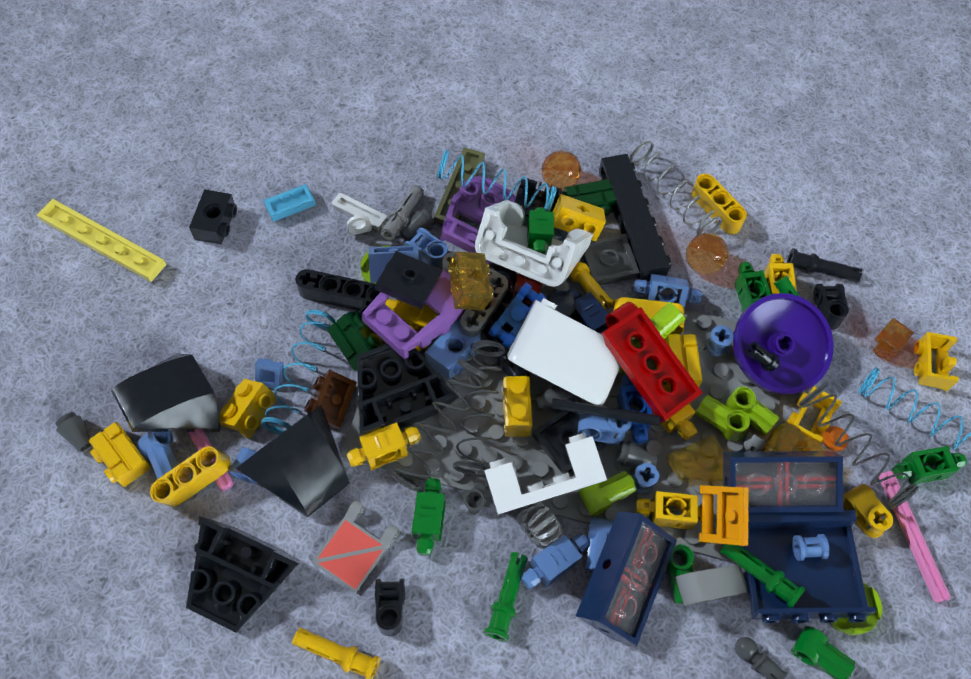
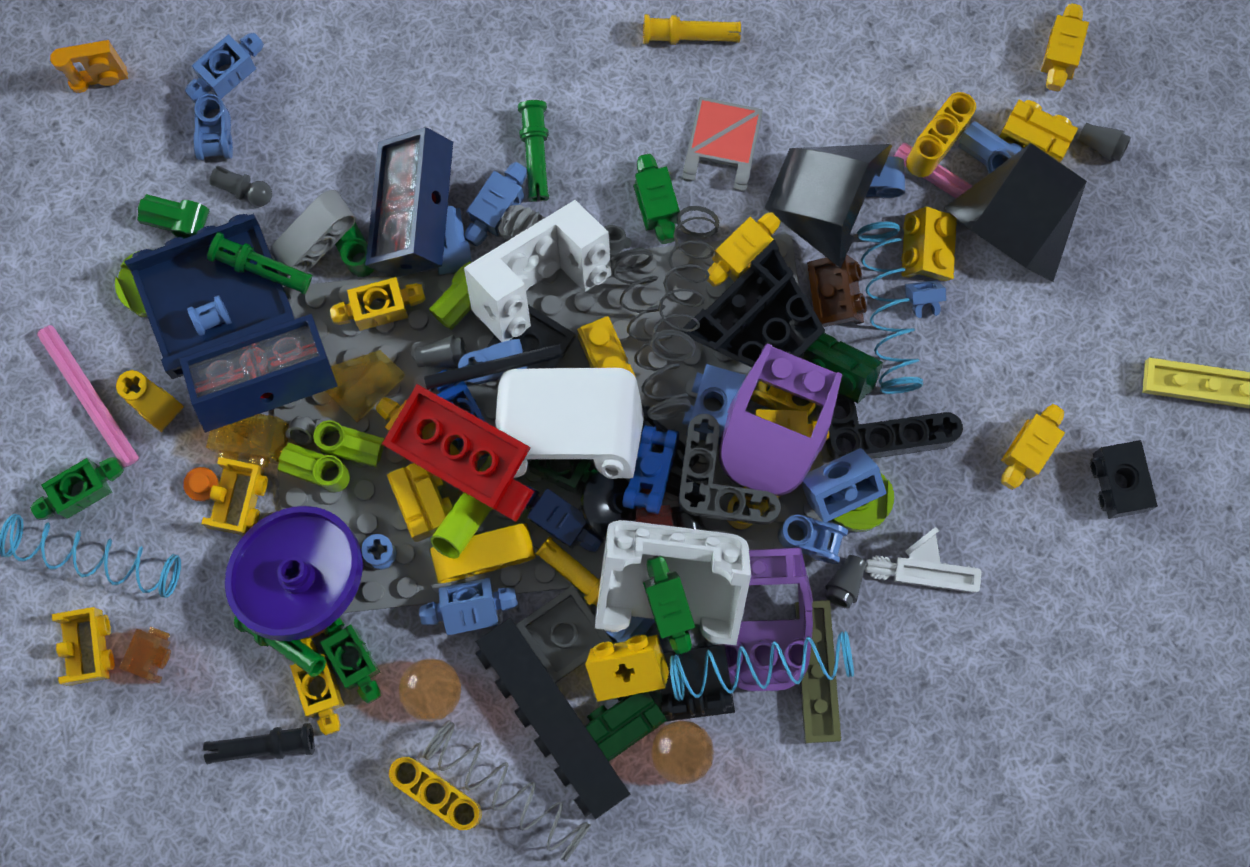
camera: 160 degrees right, 15 degrees up
black wedge [186,516,299,633] -> none
medium azure plate [263,184,316,222] -> none
black plate [374,251,443,309] -> none
black piece [375,578,405,637] -> none
light grey pin [381,185,424,240] -> none
clear yellow brick [448,251,494,310] -> none
medium blue bush [632,463,659,495] -> none
light orange plate [699,485,749,546] -> none
black pin [746,341,780,371] -> none
dark grey piece [799,383,919,508] -> none
black piece [813,284,849,330] -> none
none -> yellow piece [1000,404,1065,490]
none -> yellow piece [1041,3,1089,92]

